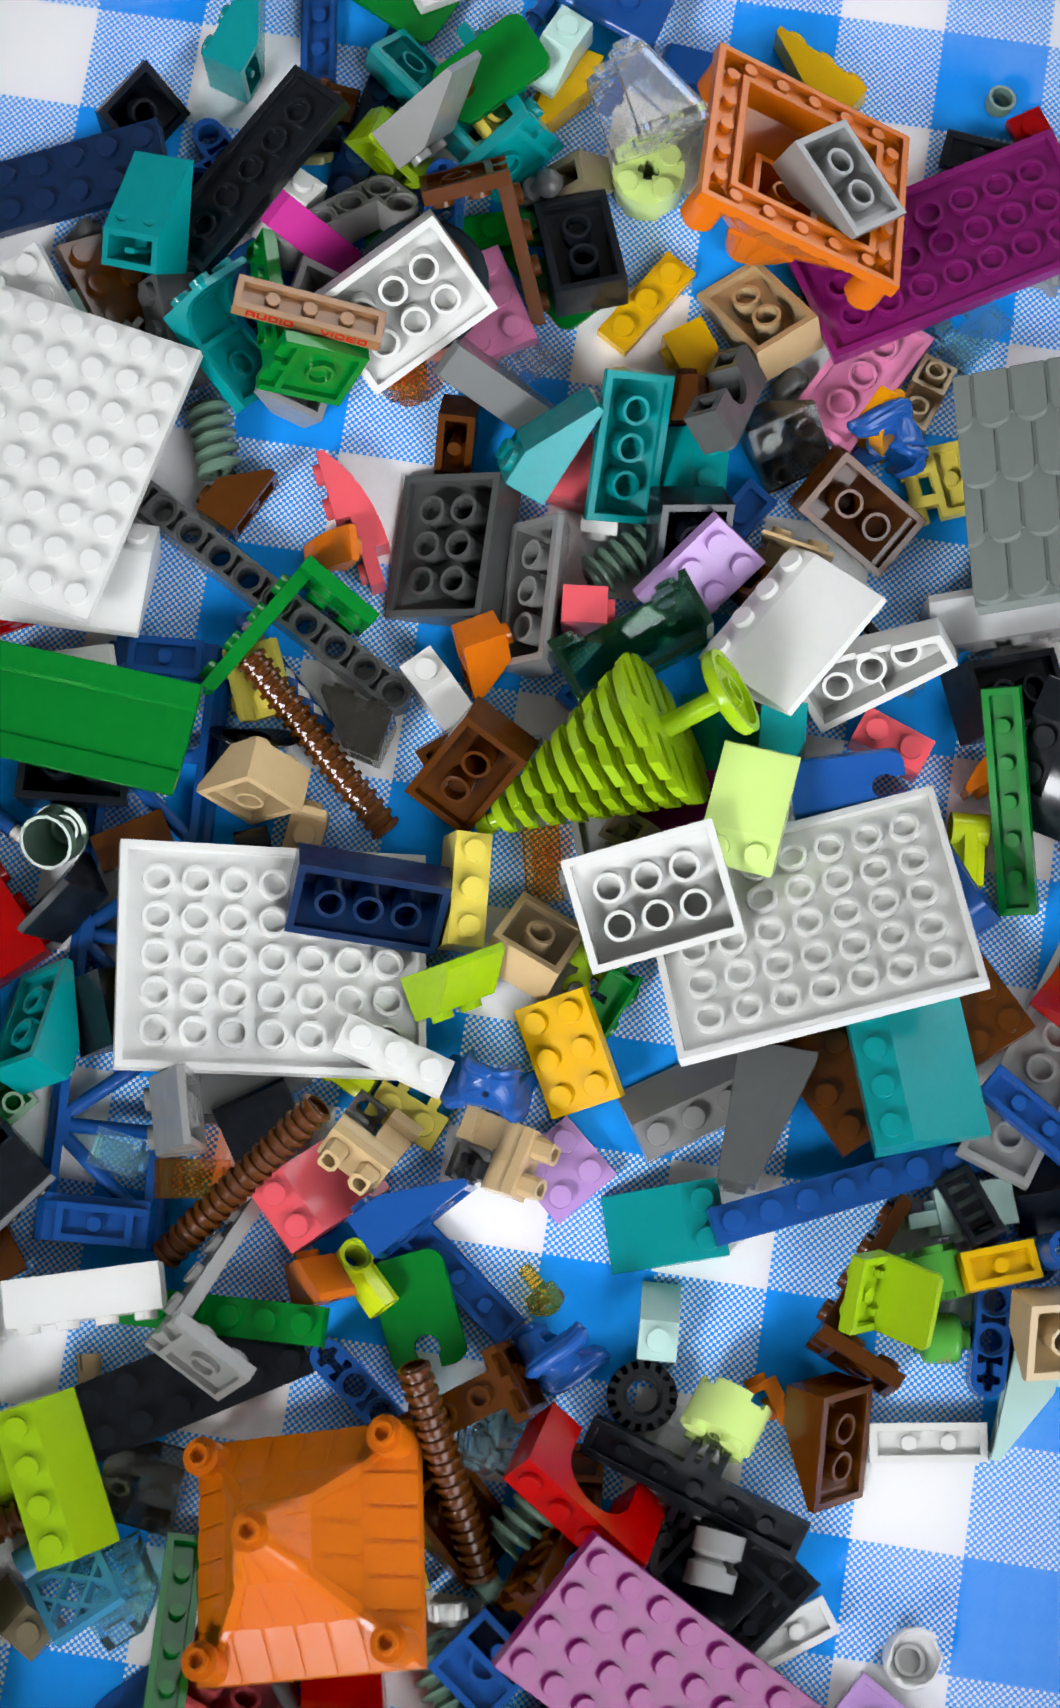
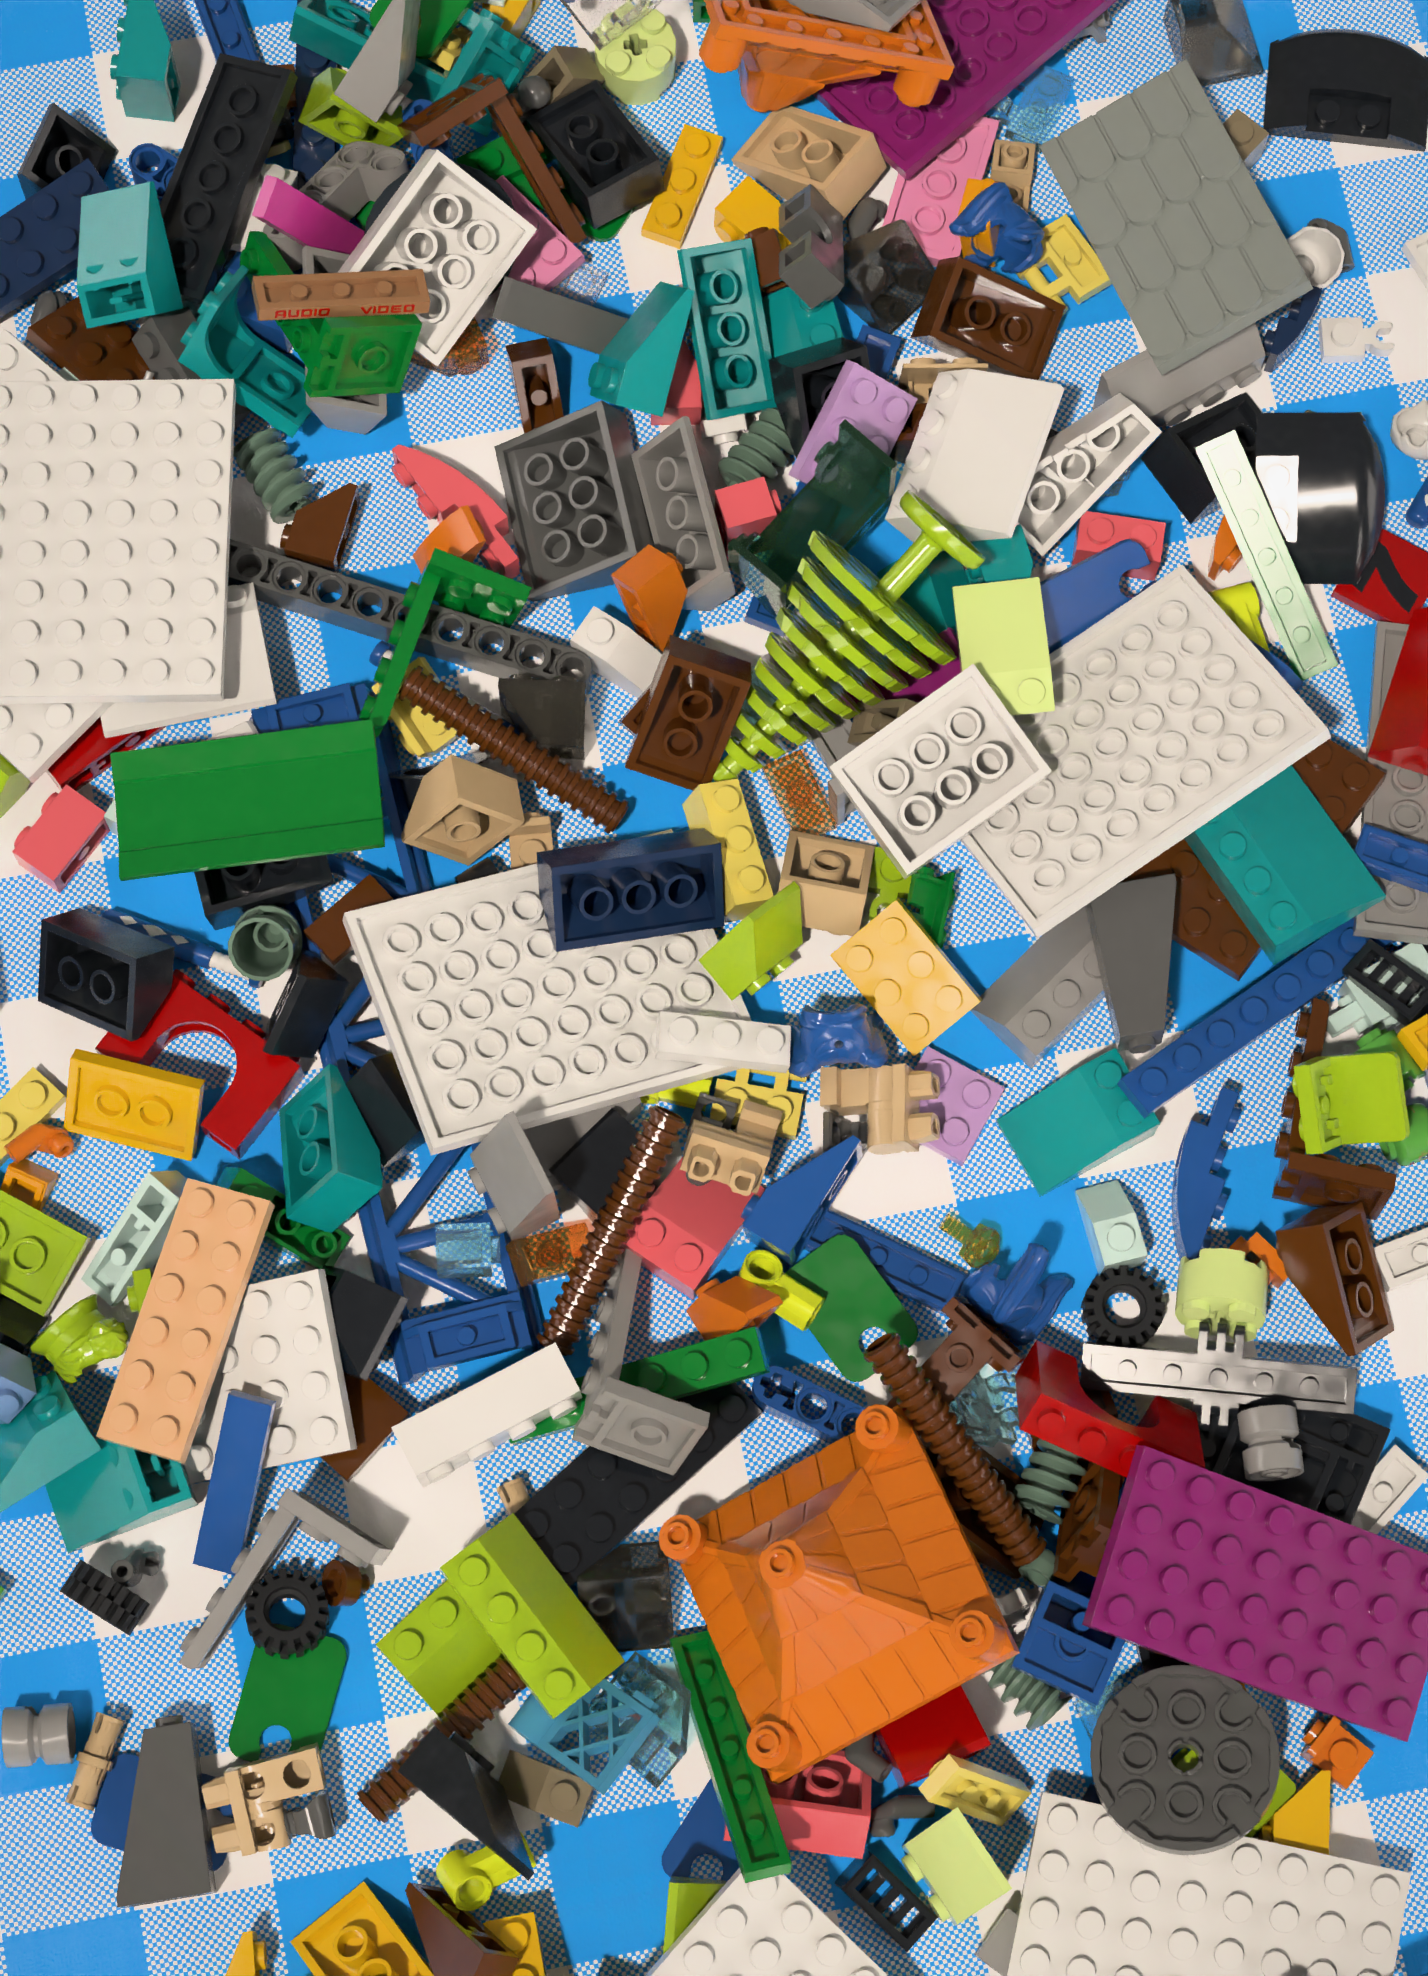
camera: 25 degrees left, 5 degrees down
none -> blue slope [1171,1087,1242,1261]

